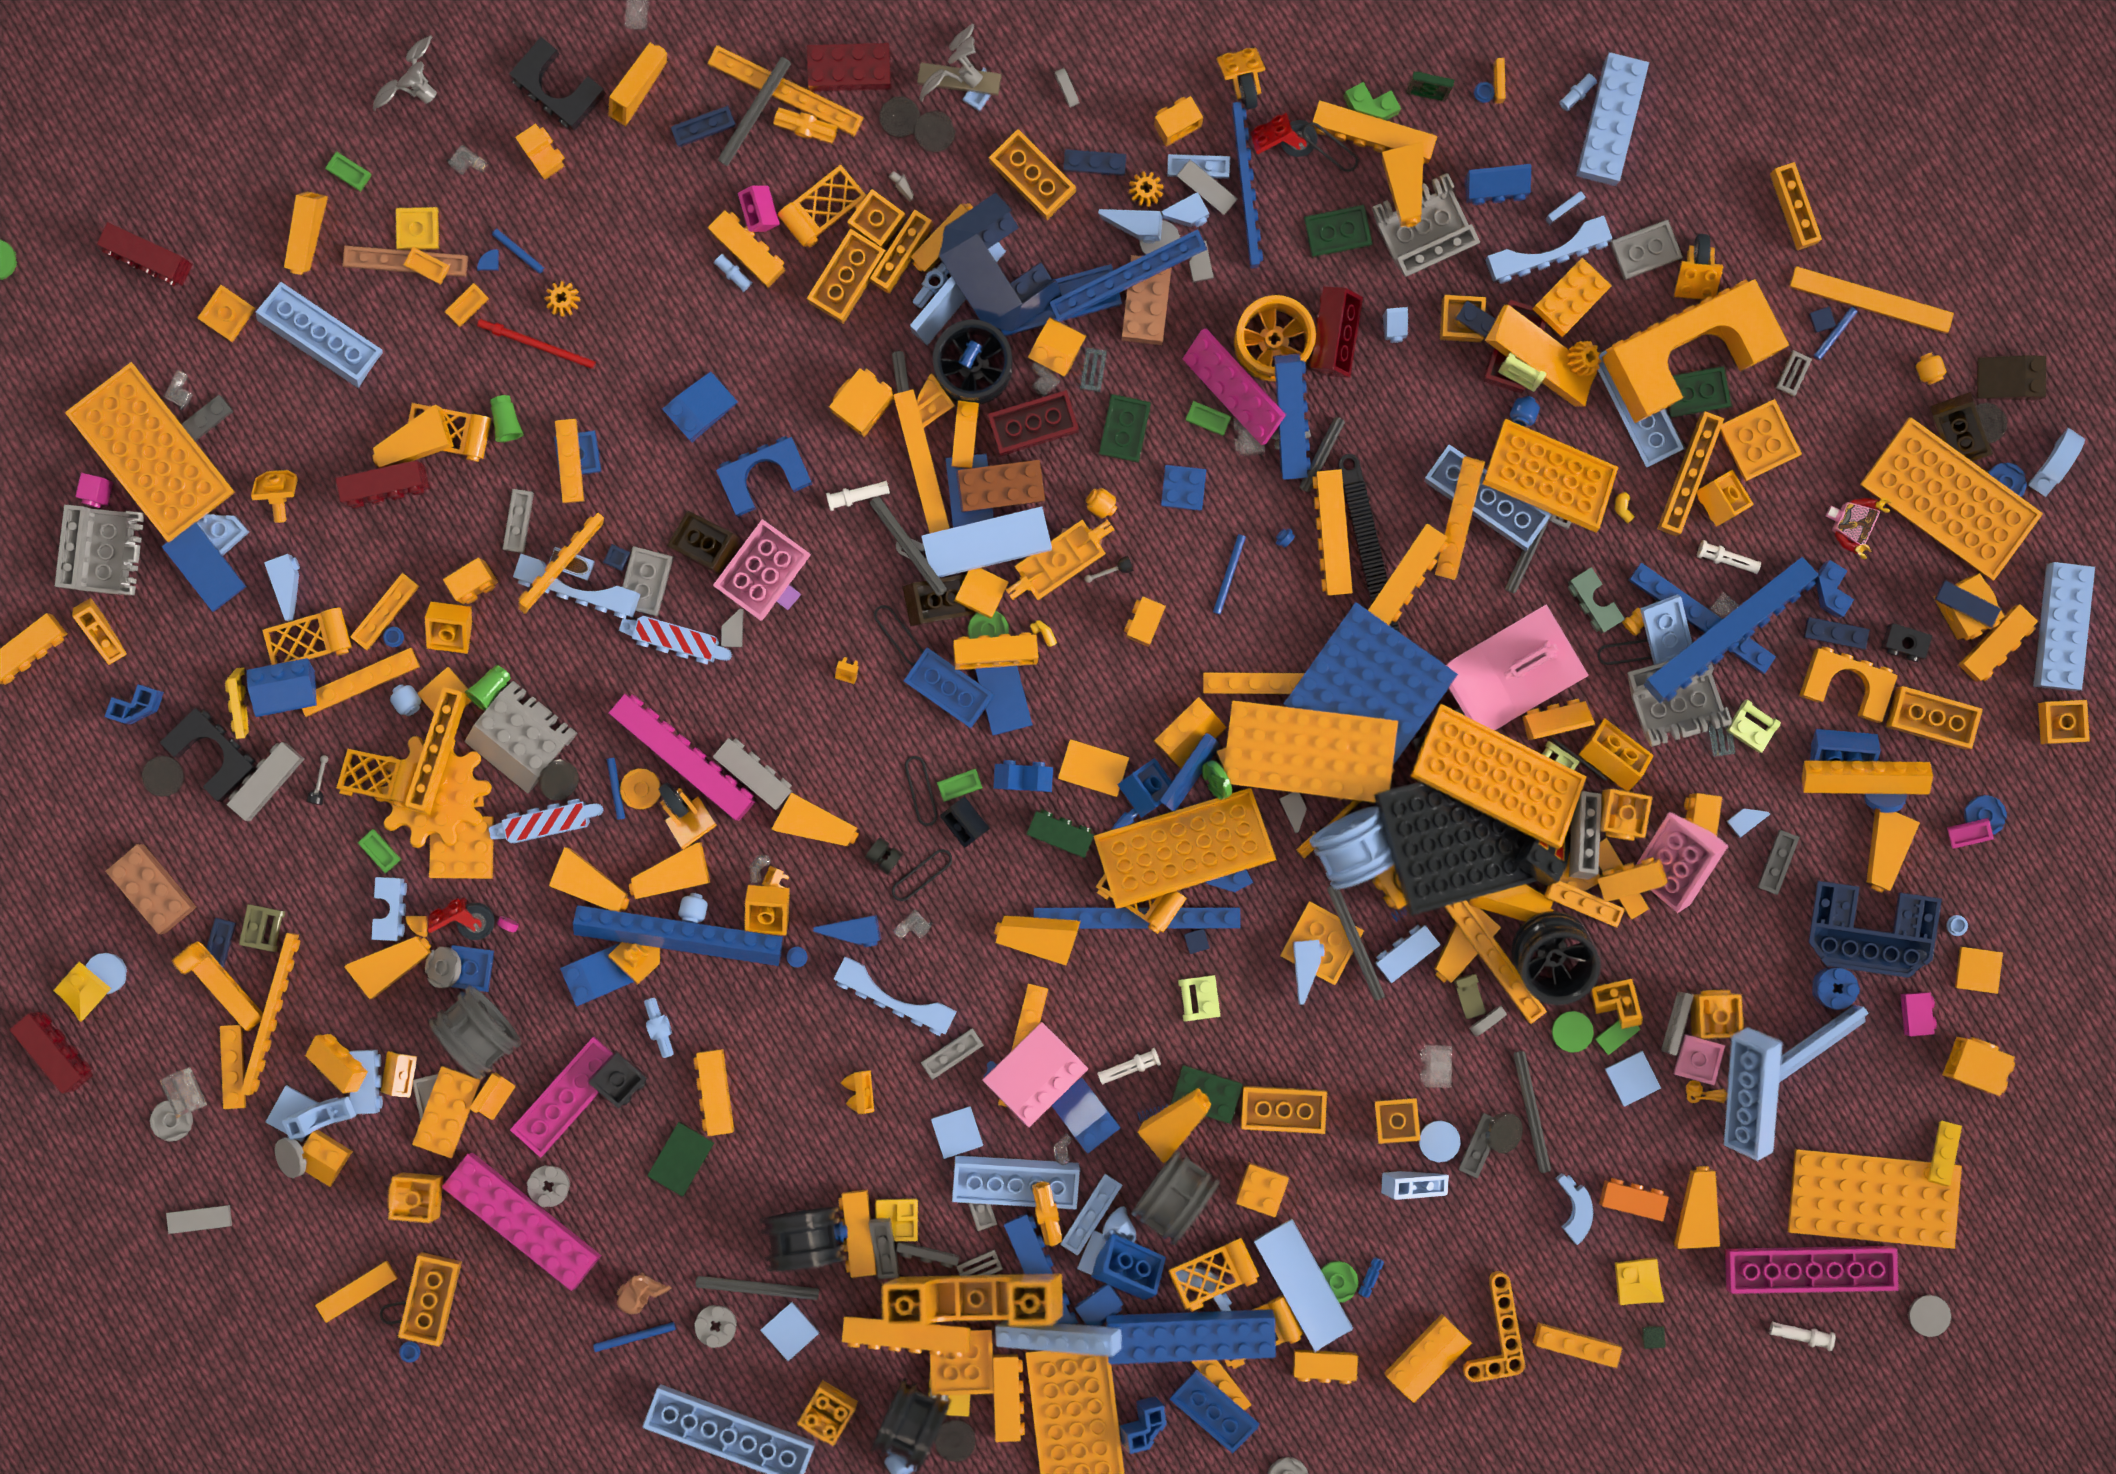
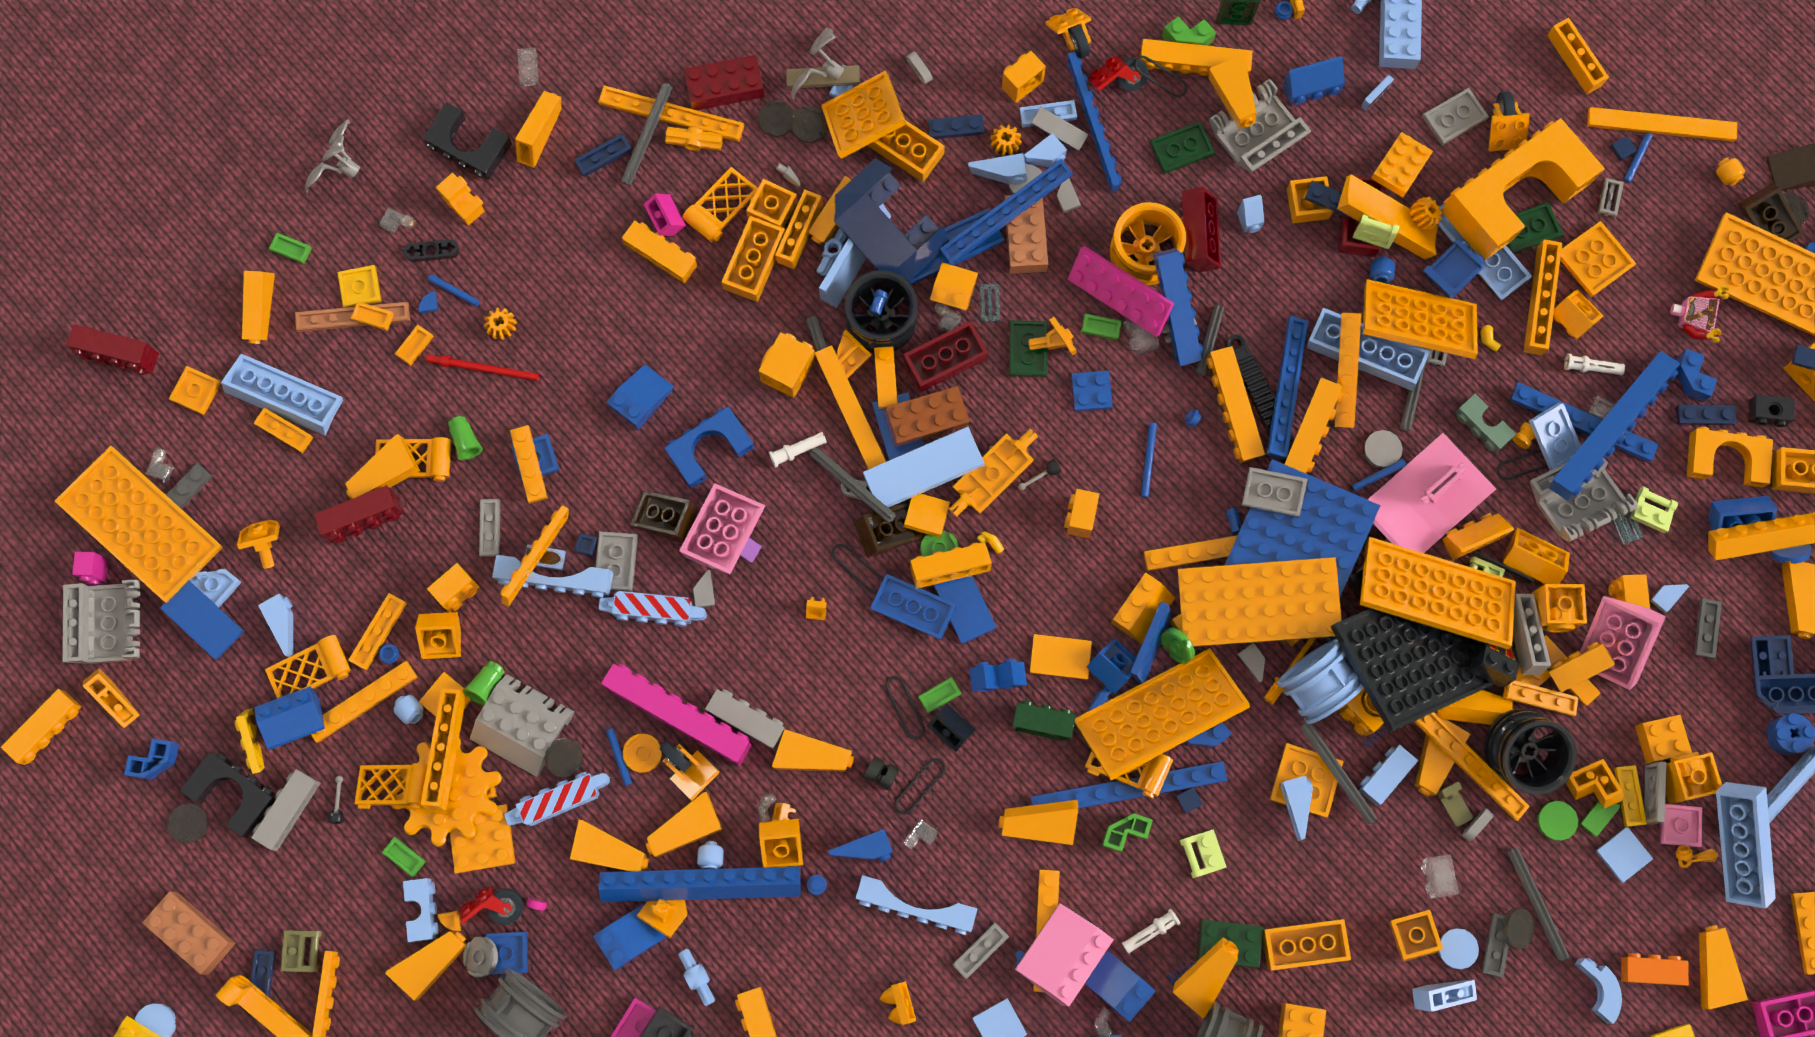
camera: 10 degrees left, 10 degrees down
light blue pin [714,254,752,292] -> none
light orange head [1085,488,1117,519] -> none
light blue arch [1485,216,1612,284] -> none
none -> light orange plate [254,408,313,453]
none -> black beam [404,239,460,262]
none -> light orange plate [821,71,906,159]
none -> light orange piece [1029,317,1077,356]
none -> bright green brick [1101,814,1153,853]
none -> blue pin [1225,508,1242,534]
none -> light grey tile [1242,467,1308,517]
none -> blue plate [1267,316,1308,460]
none -> blue bar [1351,459,1406,492]
none -> light grey tile [1364,430,1403,468]
none -> blue panel [1423,238,1484,299]
none -> yellow plate [1614,765,1647,827]
none -> light orange brick [1635,715,1692,764]

